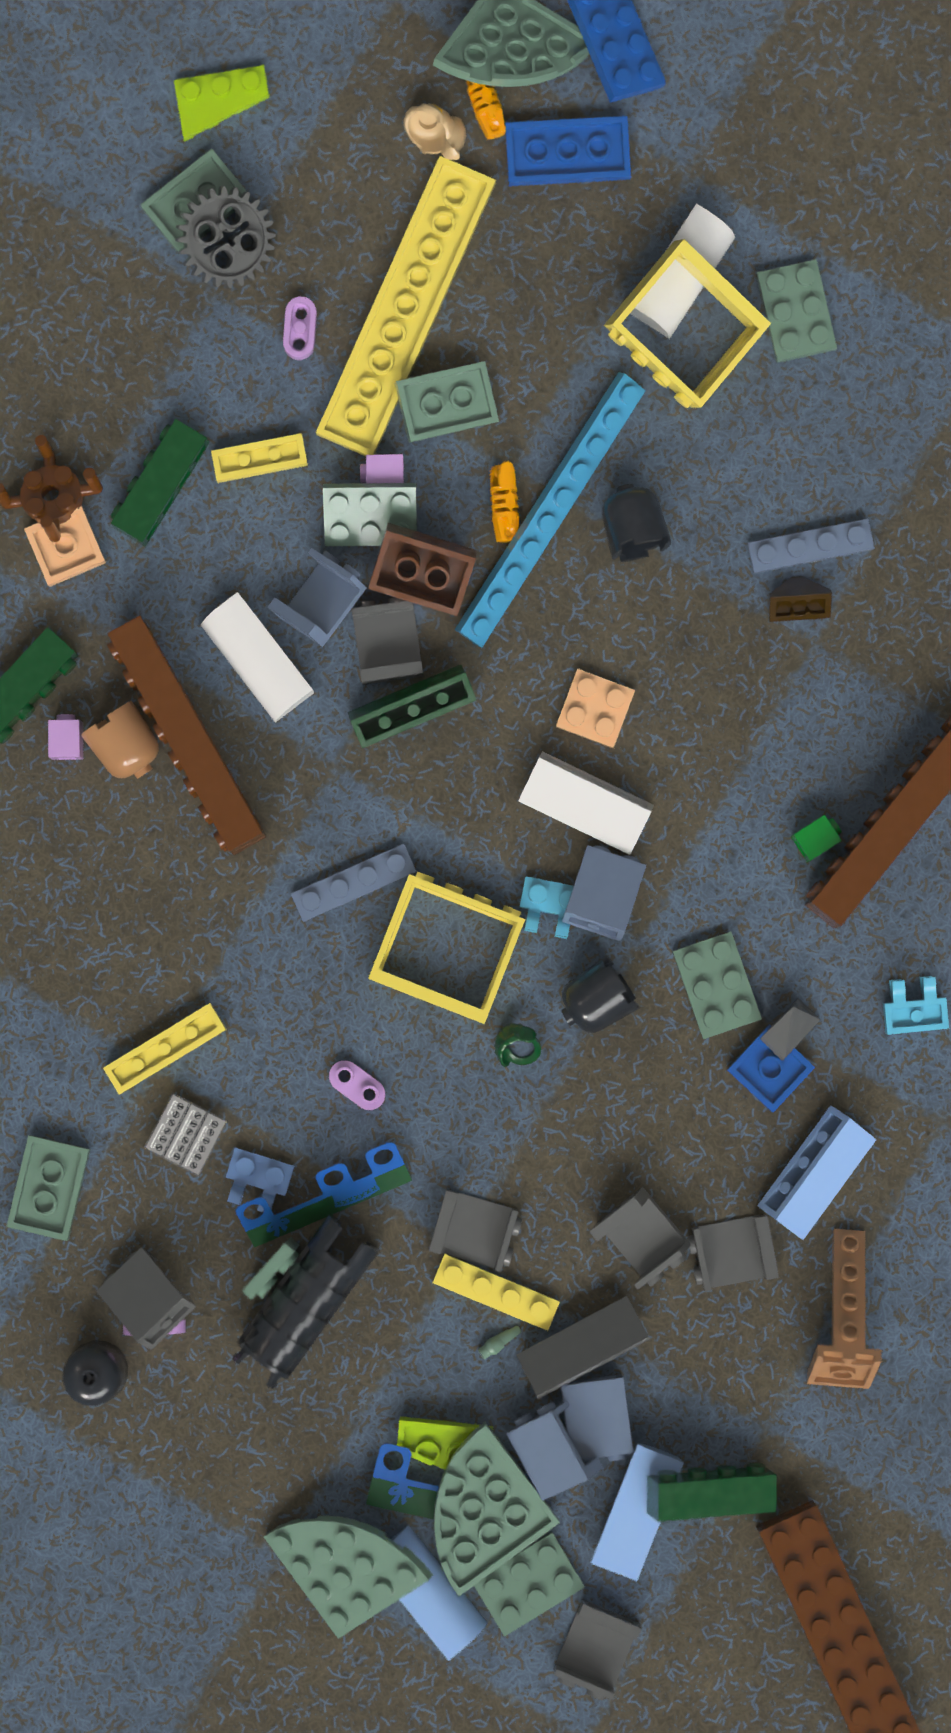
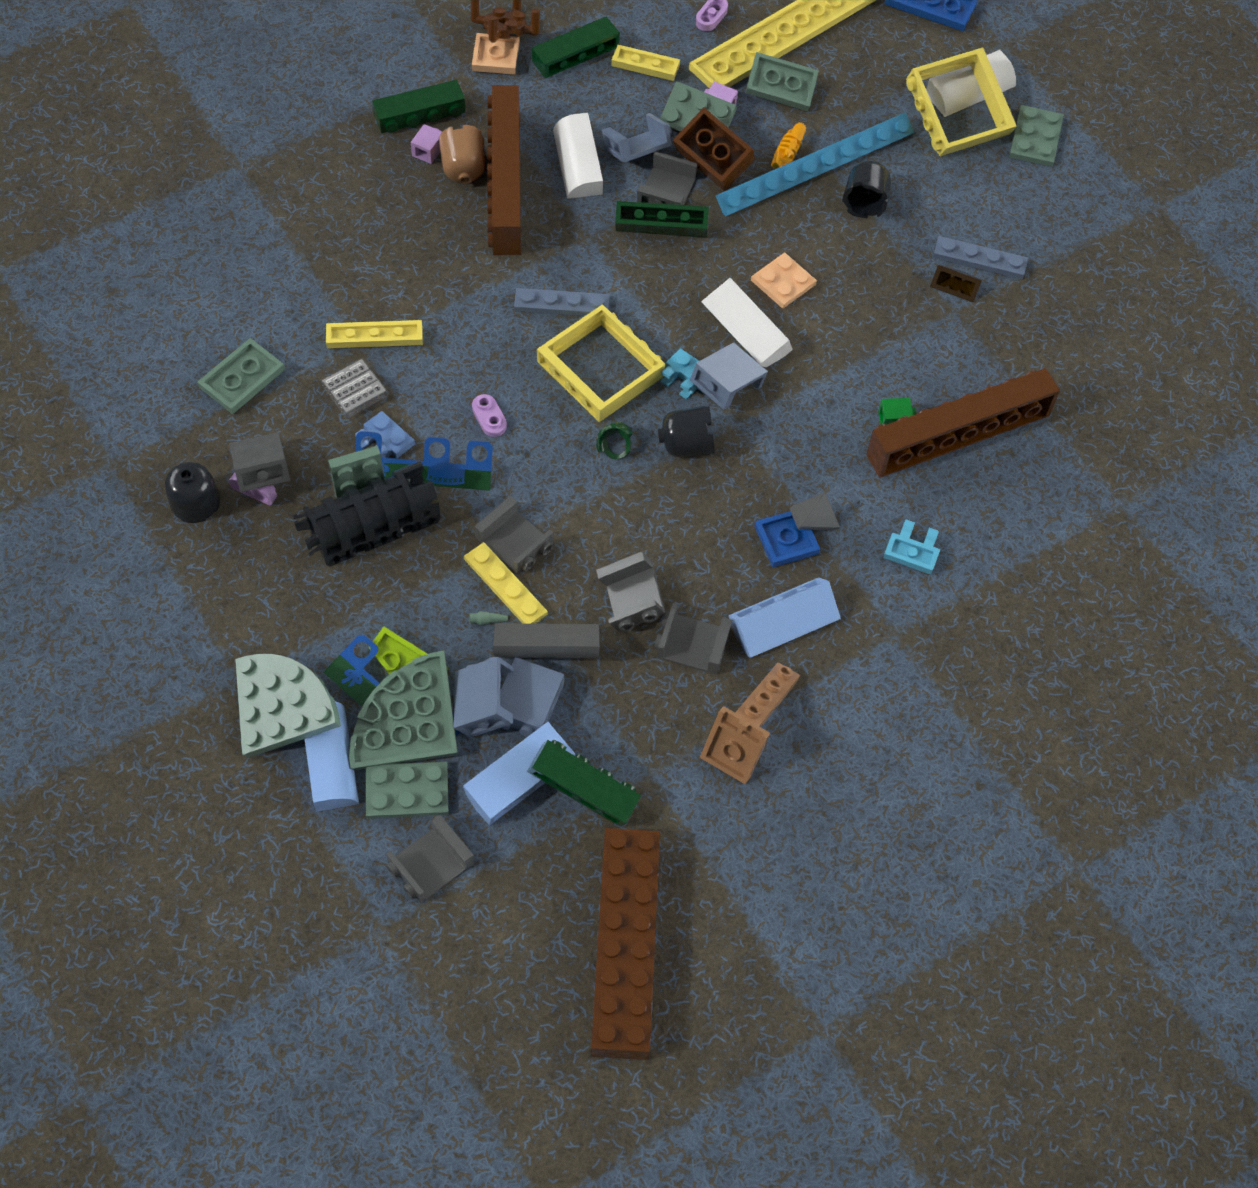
camera: 25 degrees right, 25 degrees down
sand green plate [672,931,762,1039] -> none

